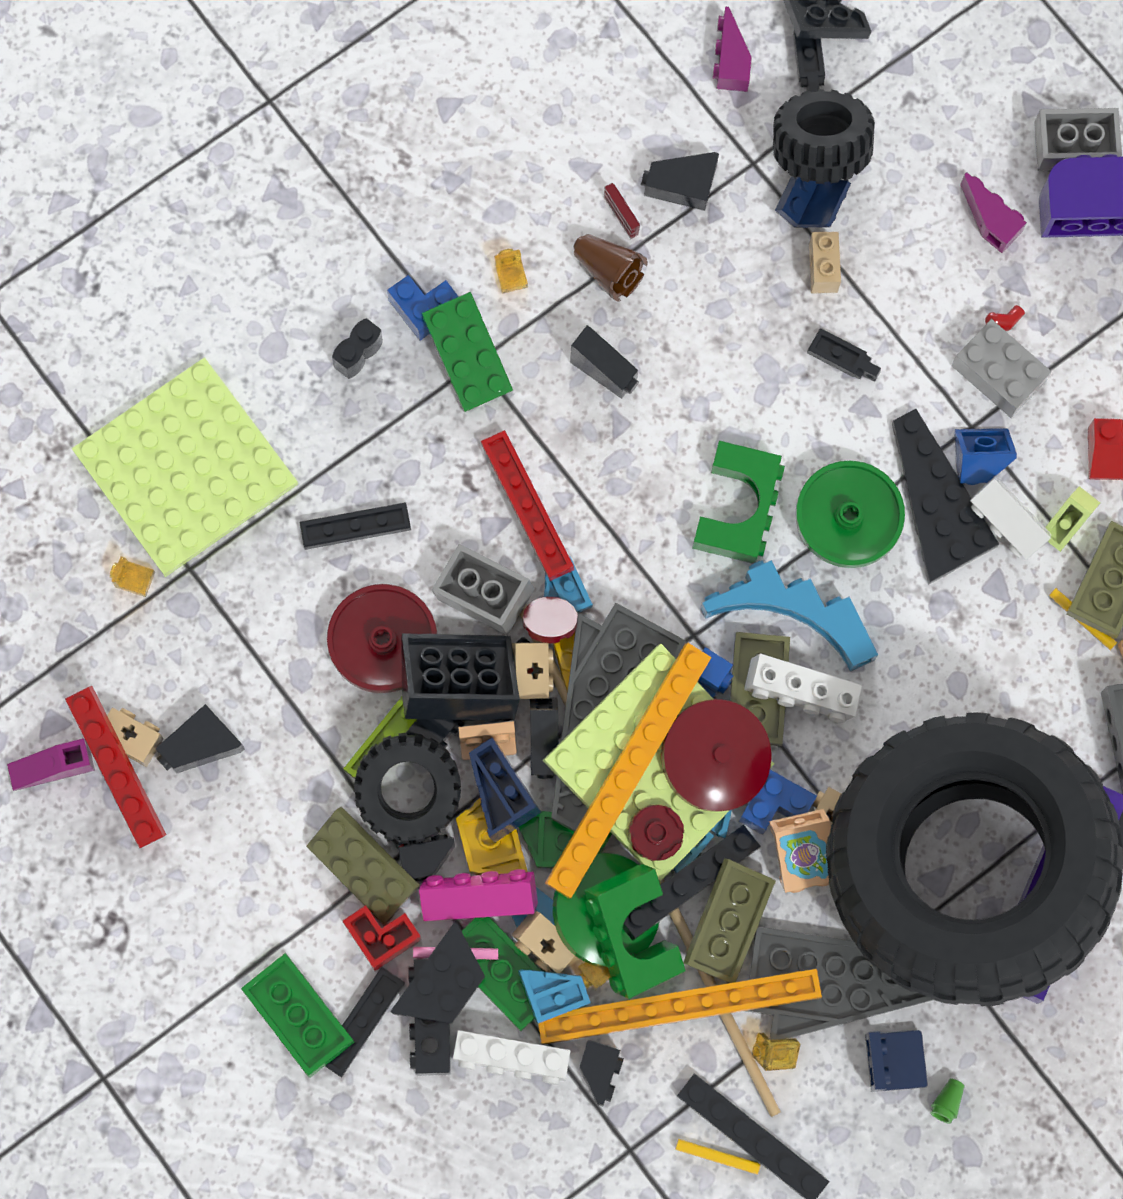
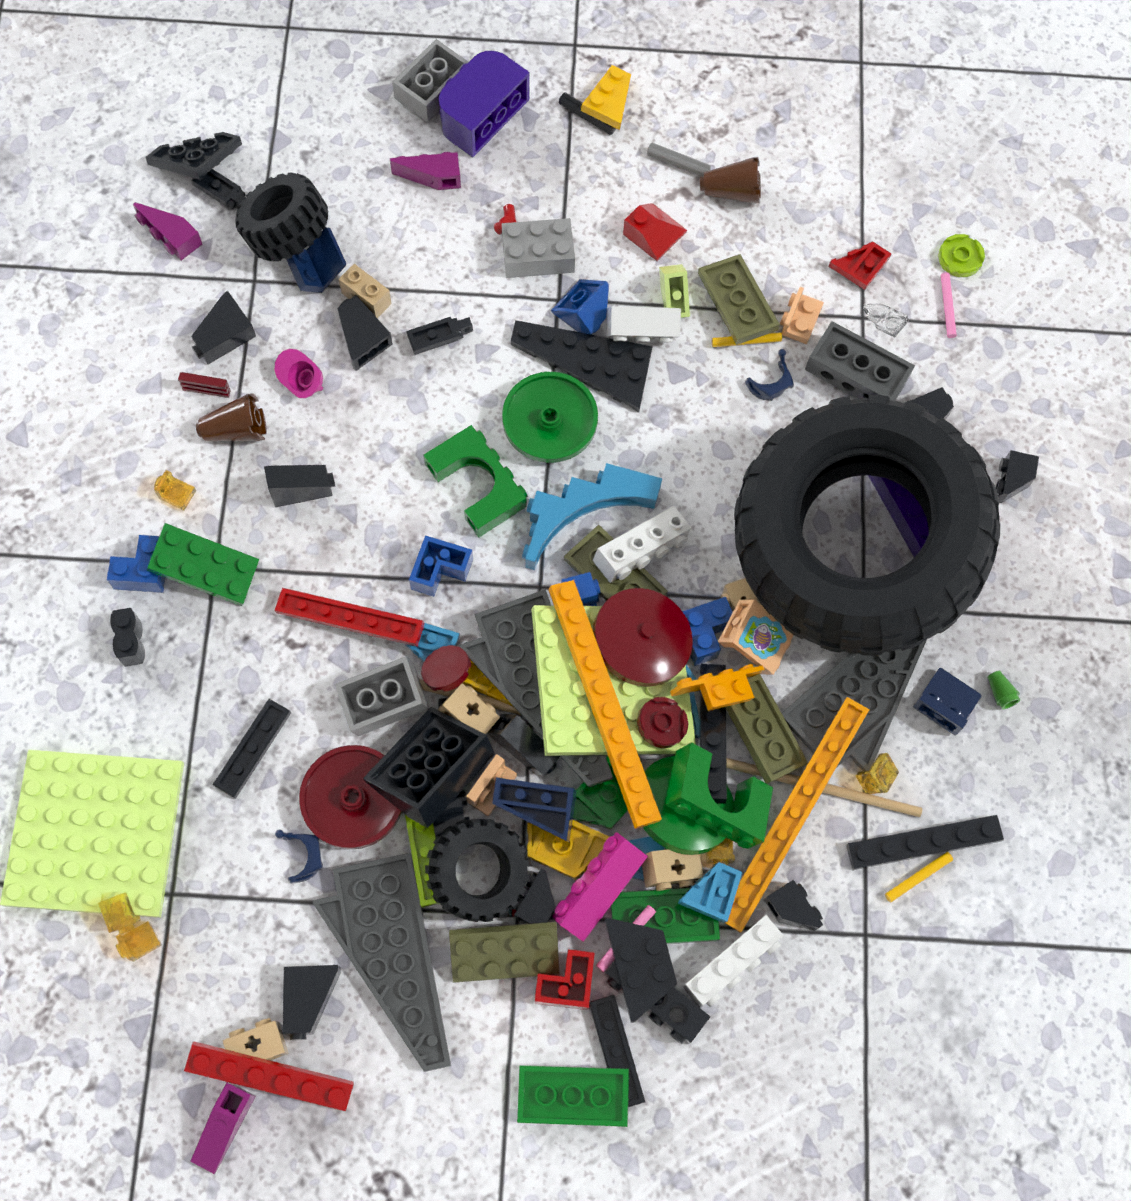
camera: 50 degrees left, 5 degrees down
none -> clear yellow bracket [98,892,141,935]
none -> dark pink piece [274,348,323,398]
none -> dark blue helmet [275,829,323,884]
none -> dark grey wing [313,853,451,1072]
none -> black slope [337,295,393,371]
none -> blue brick [409,535,473,597]
none -> light orange bracket [670,664,765,711]
none -> dark blue helmet [745,349,794,401]

